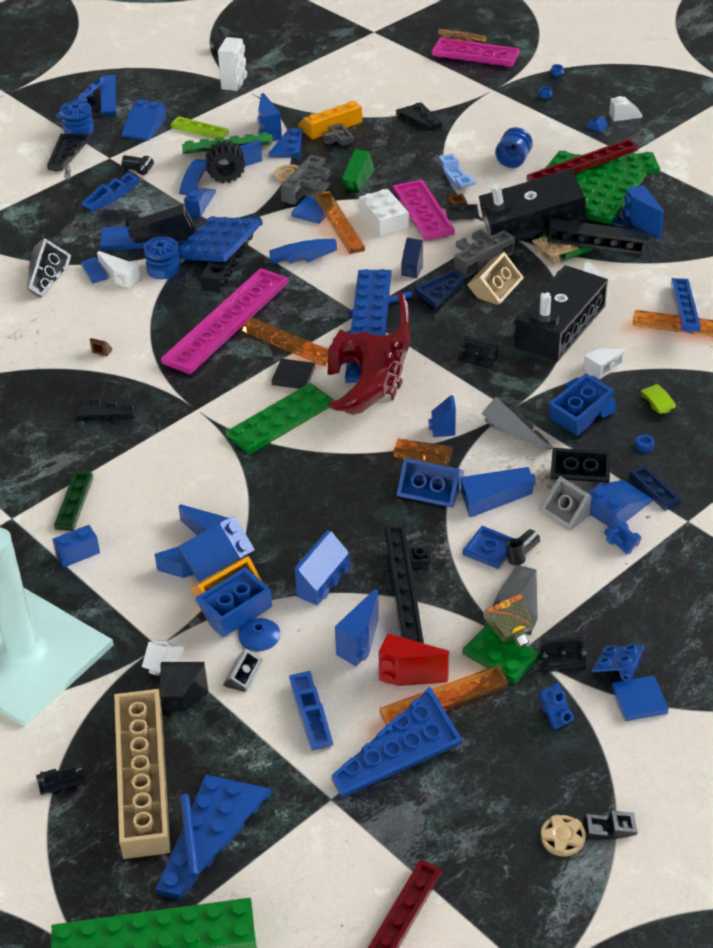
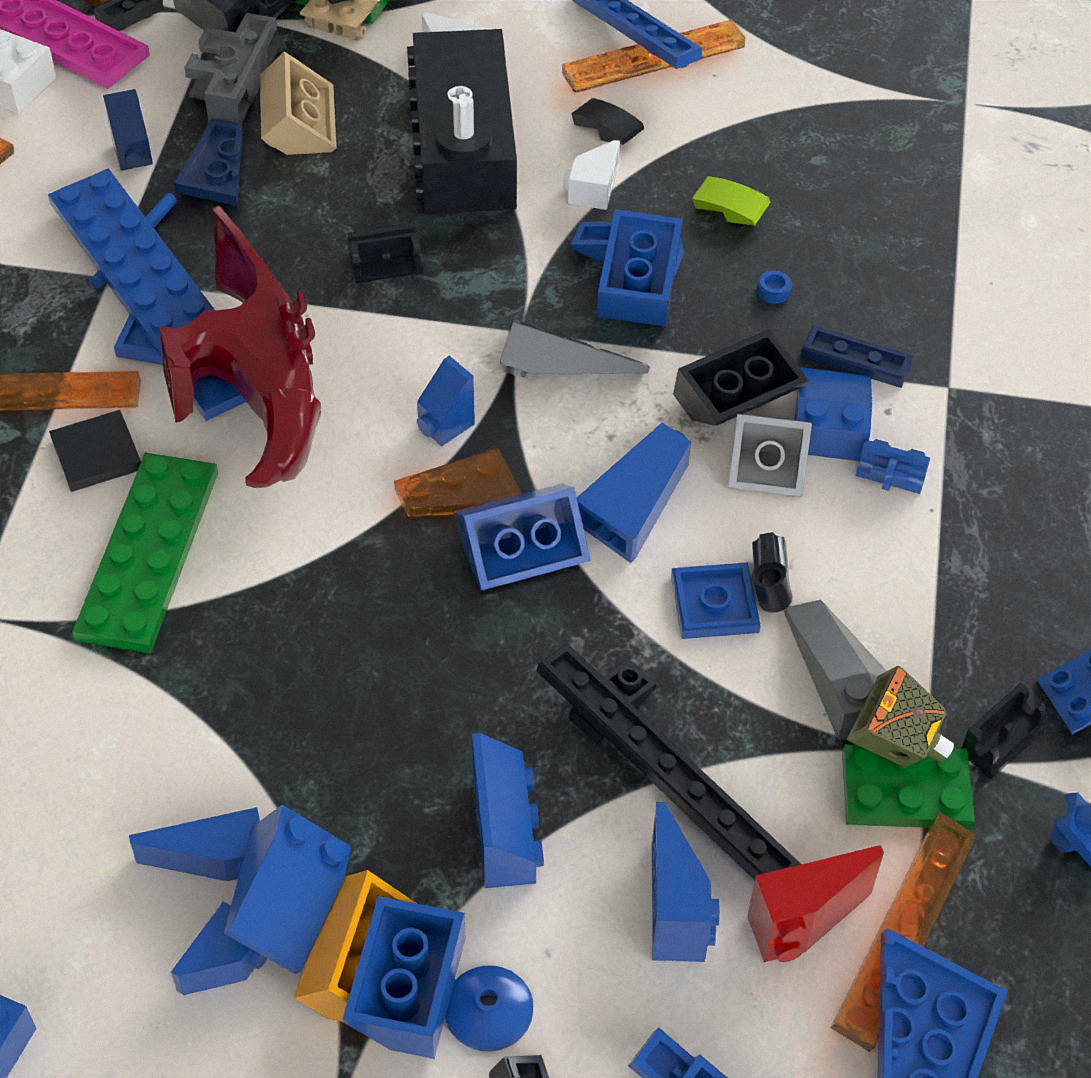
camera: 40 degrees left, 10 degrees up
none -> black slope [571,98,644,145]

